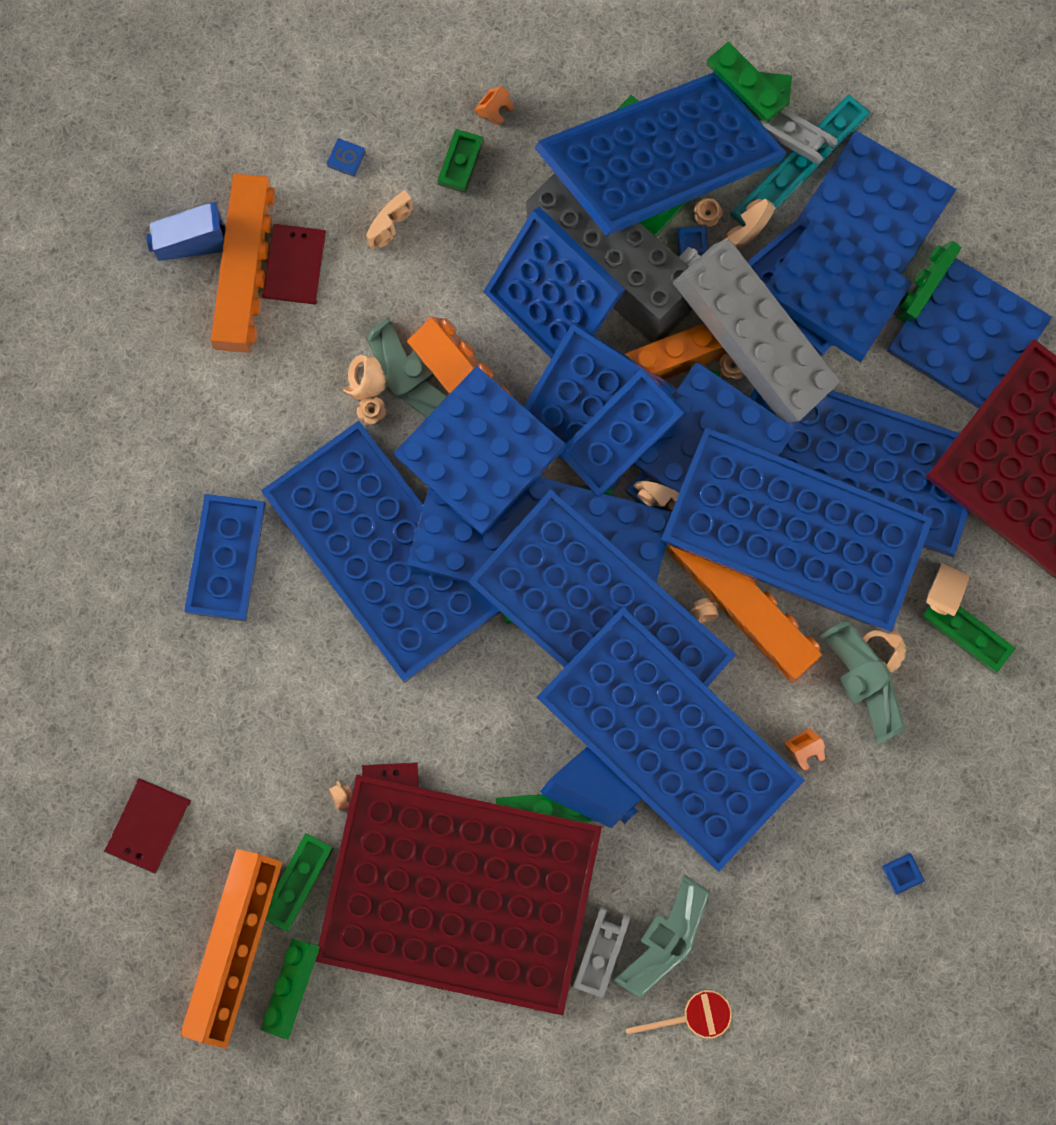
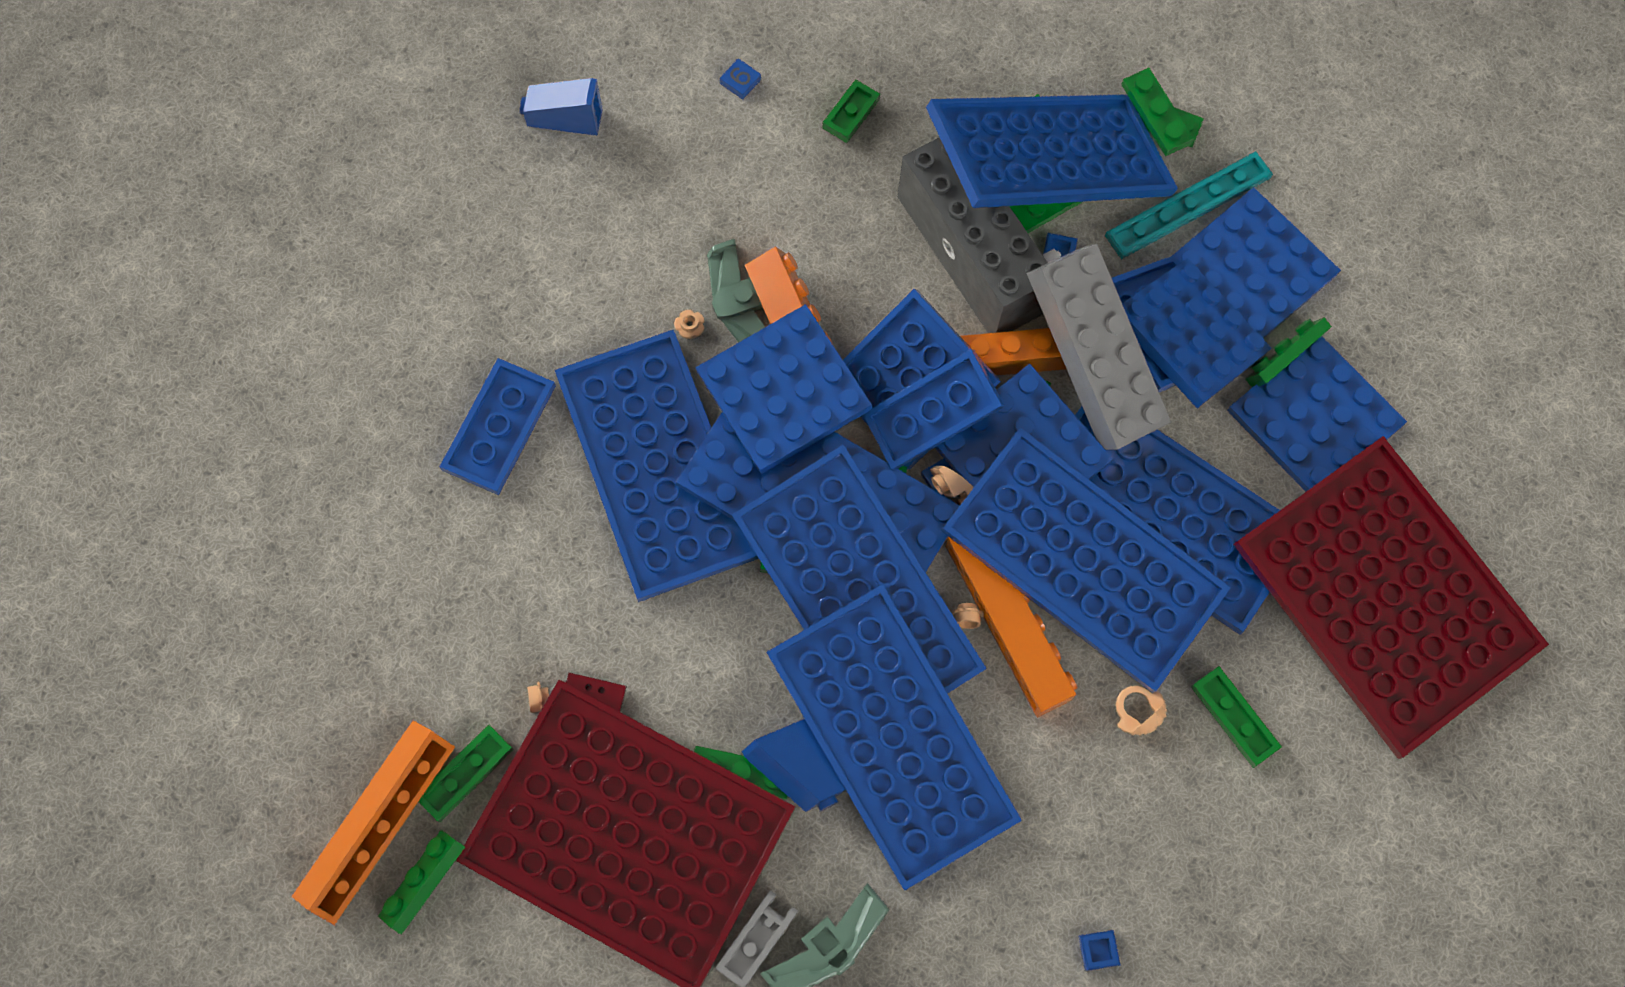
camera: 10 degrees right, 5 degrees down
dark red container [104,778,191,874] -> none
orange brick [210,174,276,353] -> none
dark red container [262,224,326,305] -> none
light nougat piece [343,355,386,400] -> none
light nougat slope [366,190,413,250] -> none
orange tile [474,86,515,125] -> none
blue plate [483,207,626,359] -> none
light nougat plate [694,198,723,227] -> none
light nougat plate [719,353,744,380] -> none
light nougat slope [721,198,775,251] -> none
light grey hinge [760,108,838,164] -> none
orange tile [784,728,826,771] -> none
sand green plate [820,621,906,746] -> none
light nougat slope [926,563,969,616] -> none

